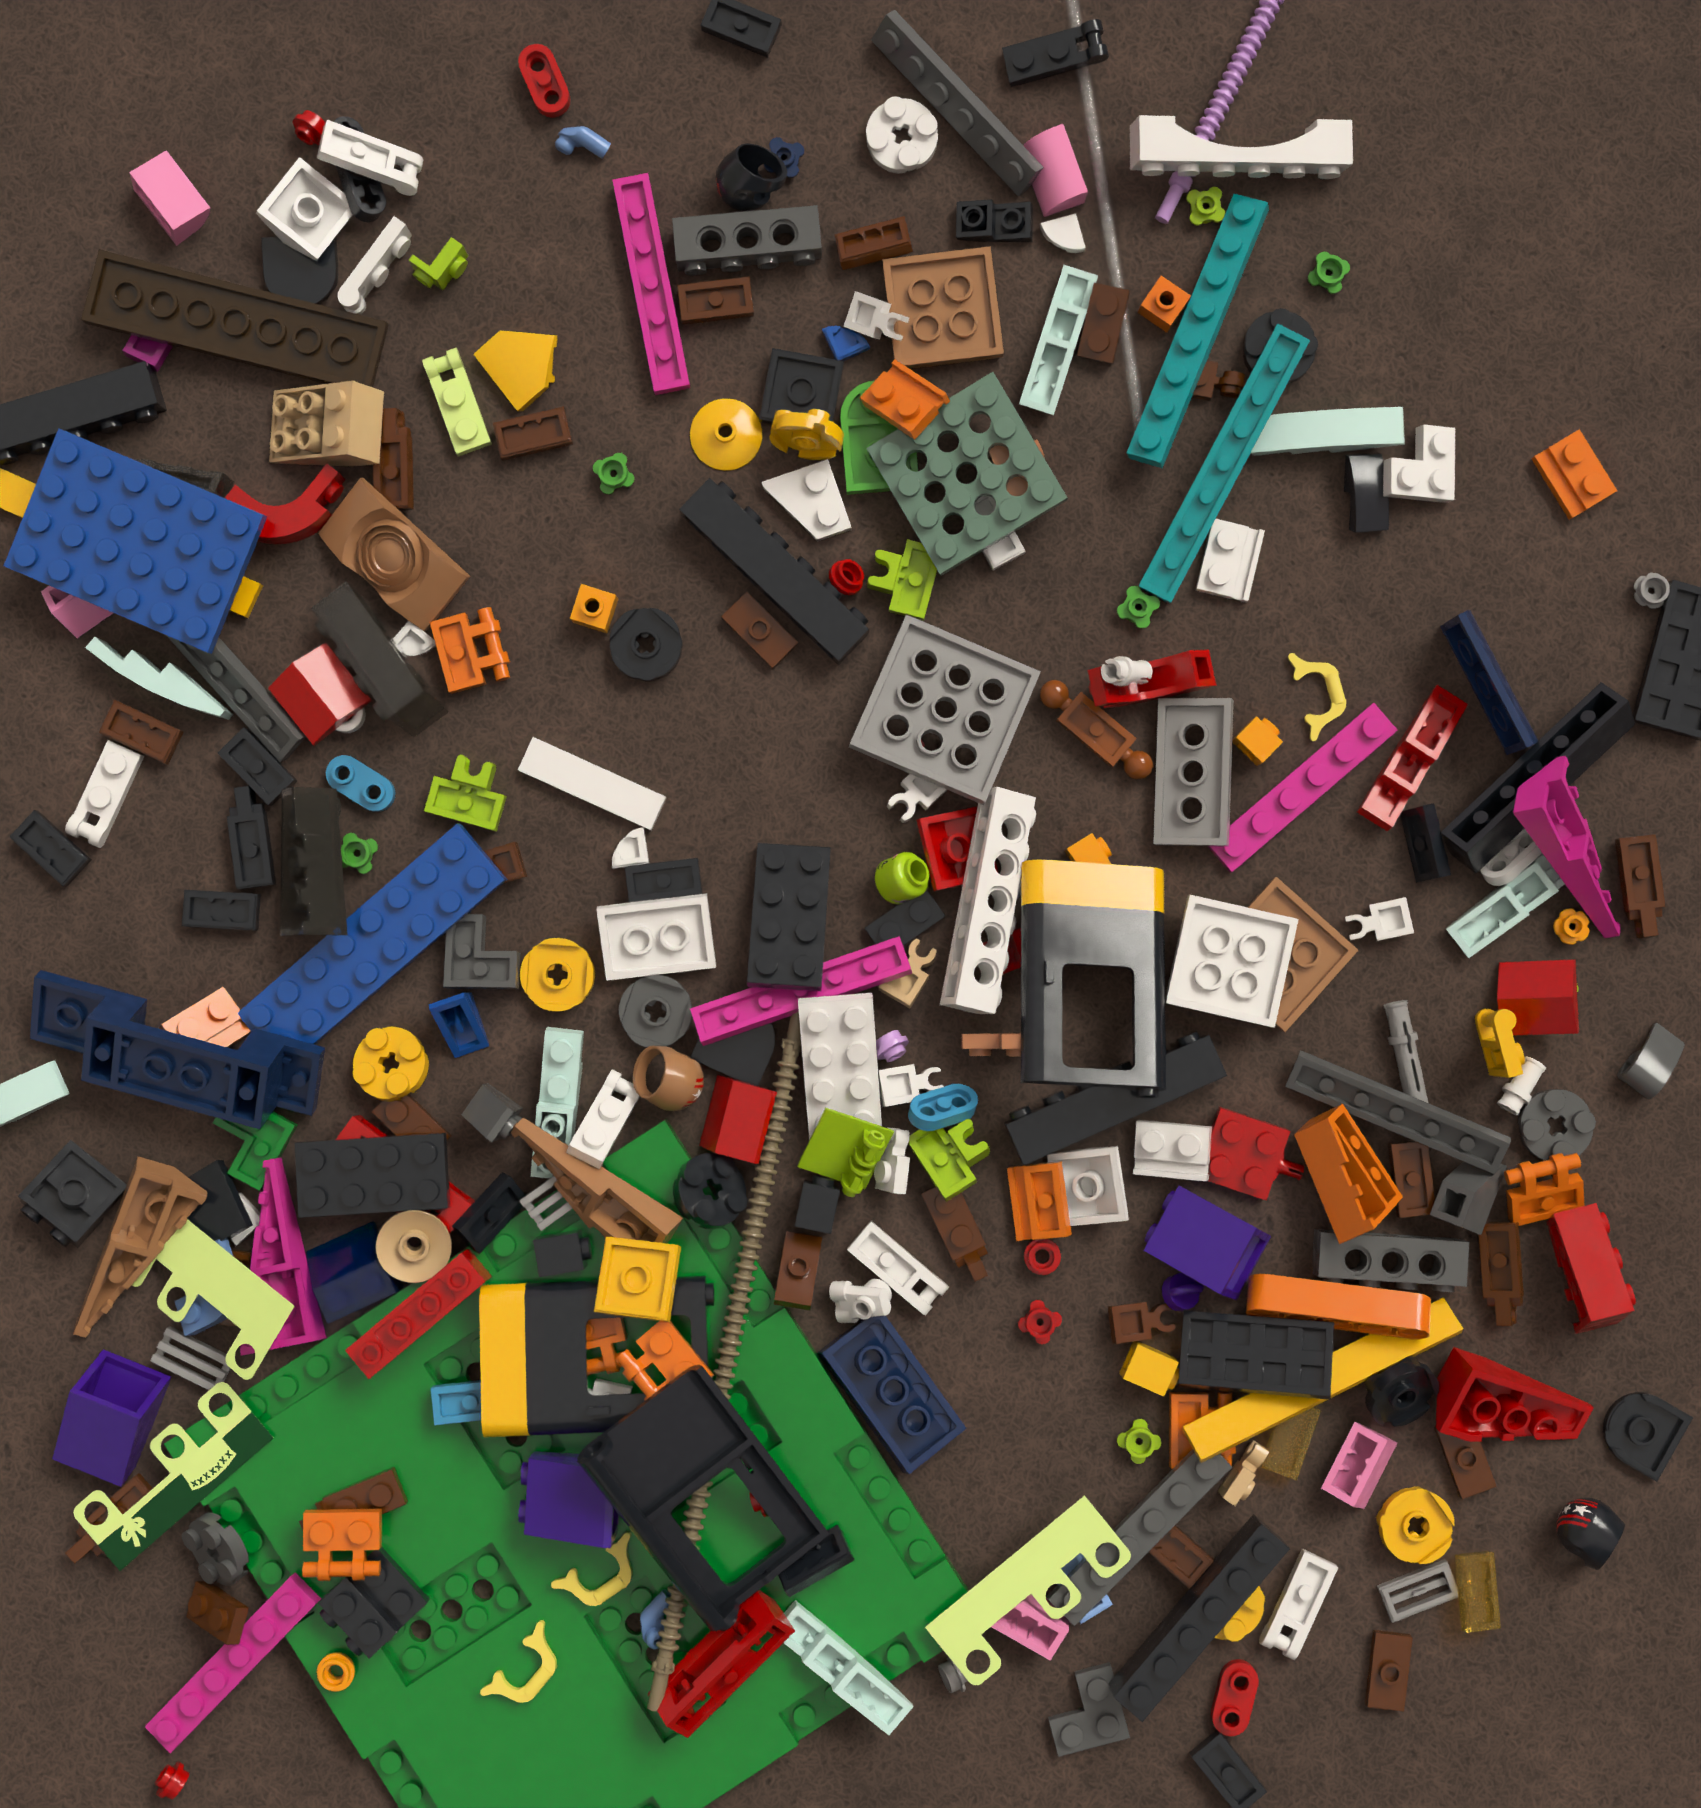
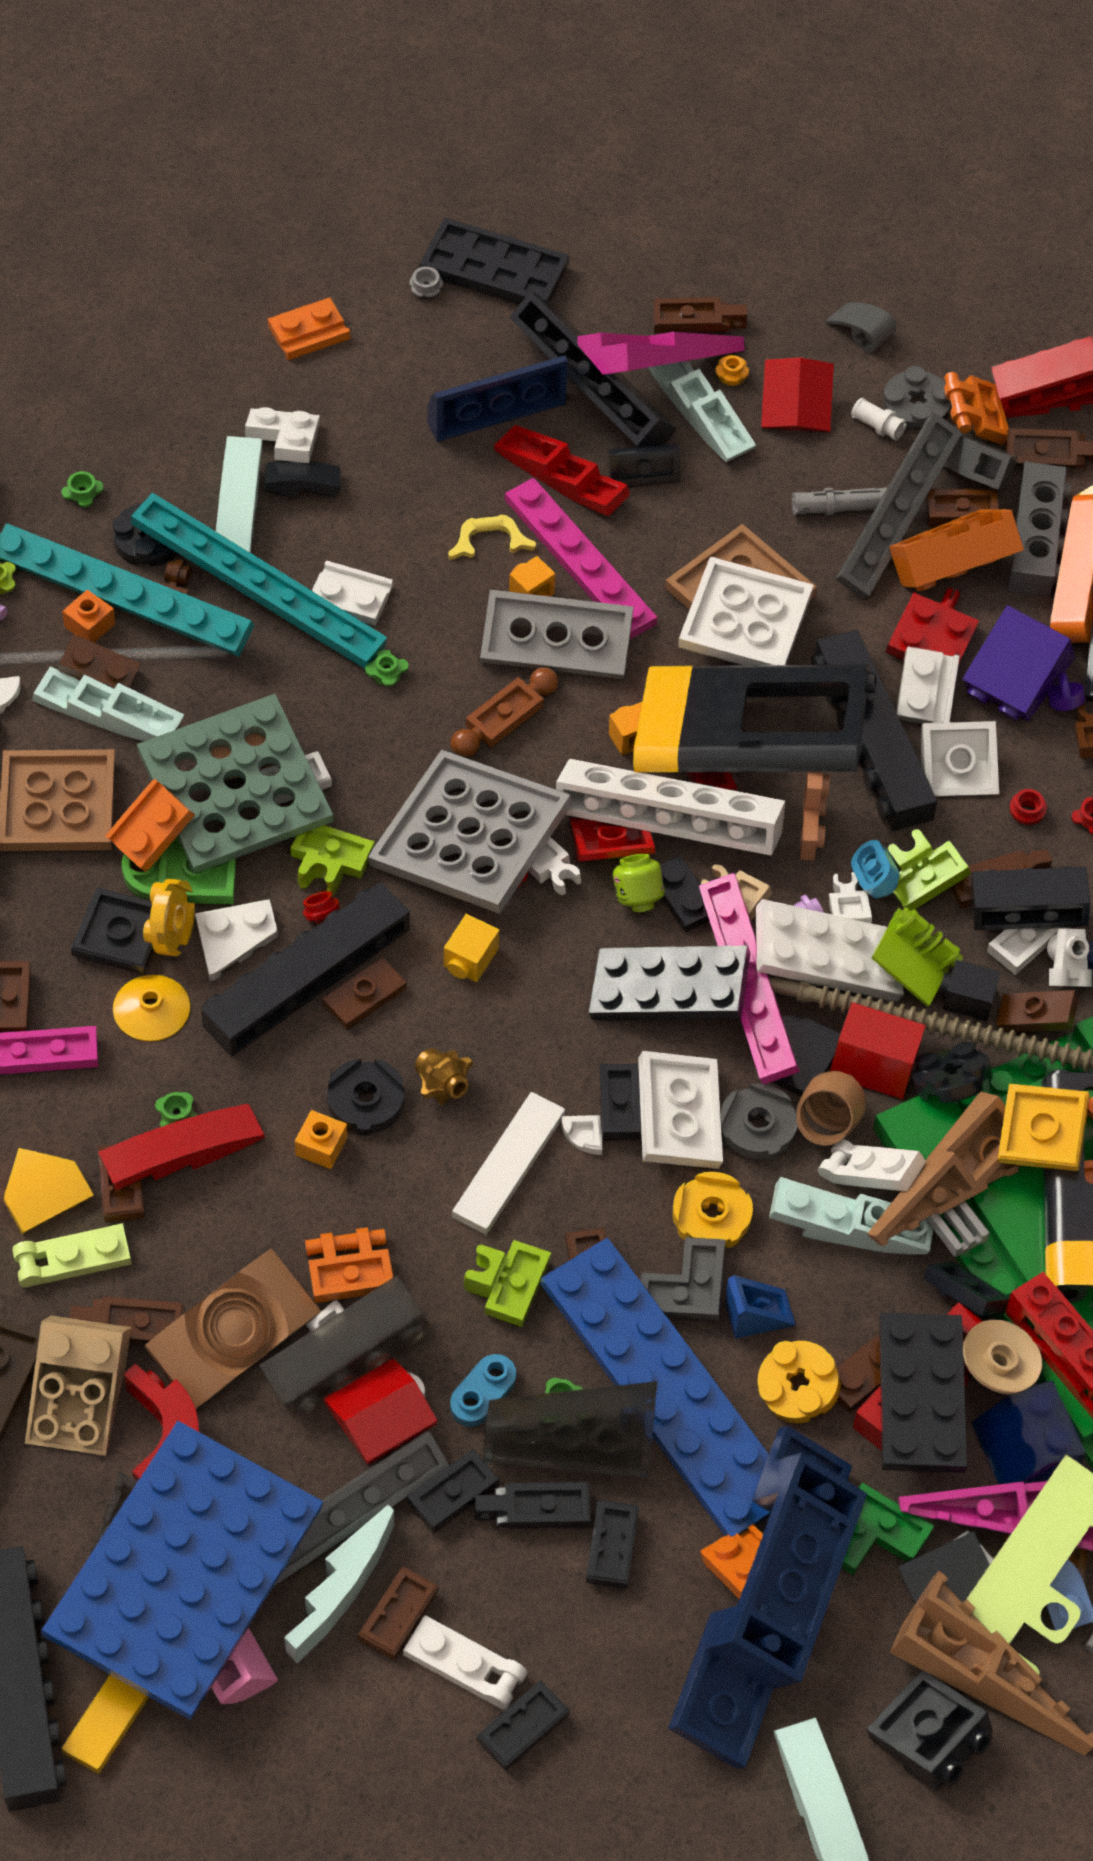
camera: 85 degrees left, 30 degrees down
dark grey slope [461,1083,523,1142] -> none
black brick [533,1229,592,1277] -> none
blue tile [822,326,870,361] -> none
white plate [843,291,909,341] -> none
white plate [874,1127,910,1194] -> none
orange plate [1007,1161,1072,1241] -> none
red arch [1088,650,1216,708] -> none
white pin [1101,656,1153,686] -> none
white plate [1345,897,1414,941] -> none
yellow plate [1475,1009,1525,1078] -> none
white plate [1480,829,1542,886] -> none
none -> red slope [98,1103,265,1190]
none -> pearl gold rock [415,1048,473,1106]
none -> yellow brick [444,914,500,982]
none -> black brick [971,866,1090,931]

